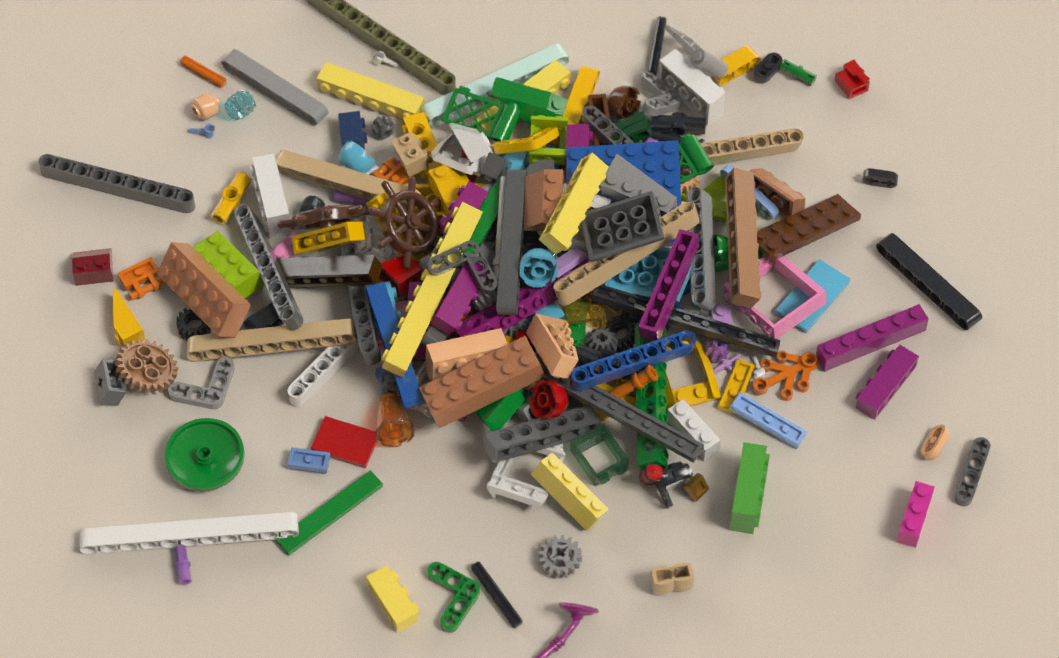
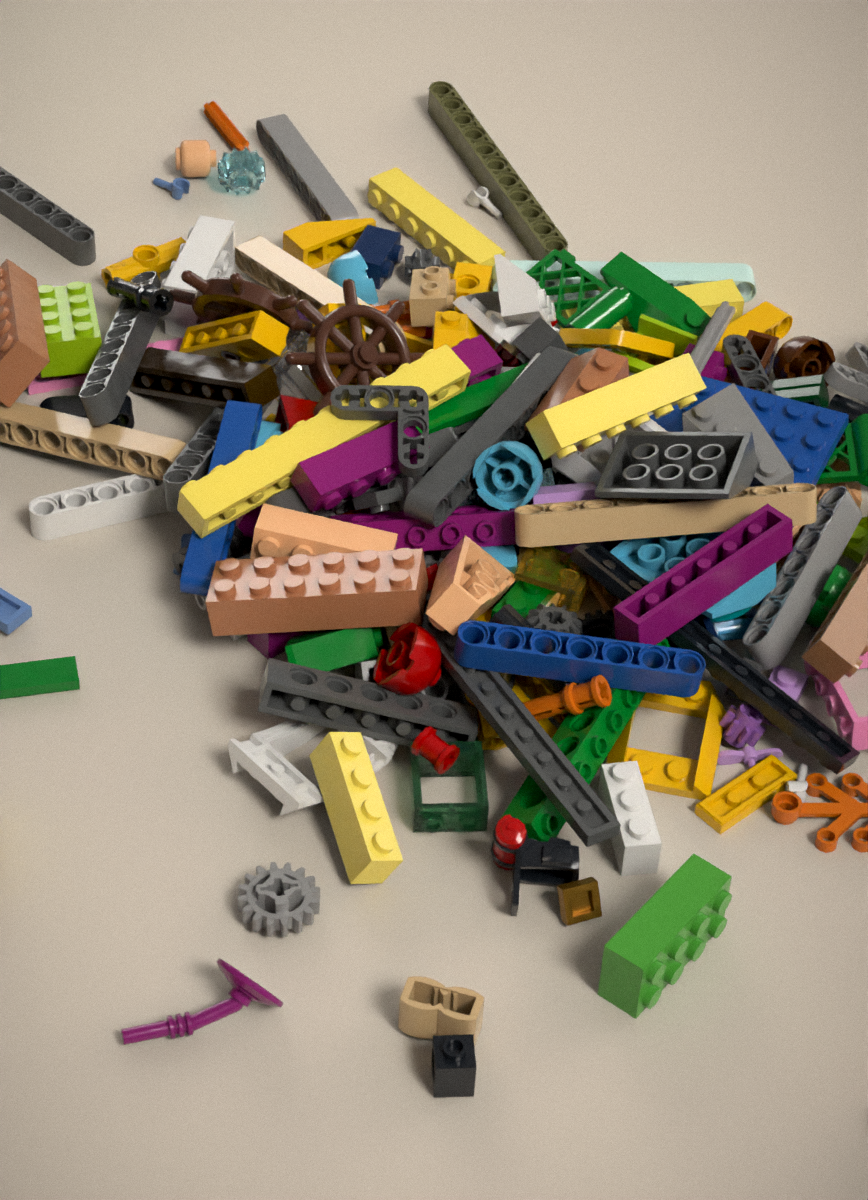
camera: 25 degrees right, 15 degrees down
red tile [311,416,380,469] -> none
clear orange cone [375,393,415,447] -> none
green beam [427,562,480,633] -> none
black axle [471,561,522,628] -> none
light blue tile [729,392,807,449] -> none
none -> black pin [107,277,174,317]
none -> yellow slope [283,218,376,269]
none -> dark grey plate [353,487,402,514]
none -> red bush [411,726,460,774]
none -> black brick [431,1034,476,1098]
none -> light grey axle [690,301,735,374]

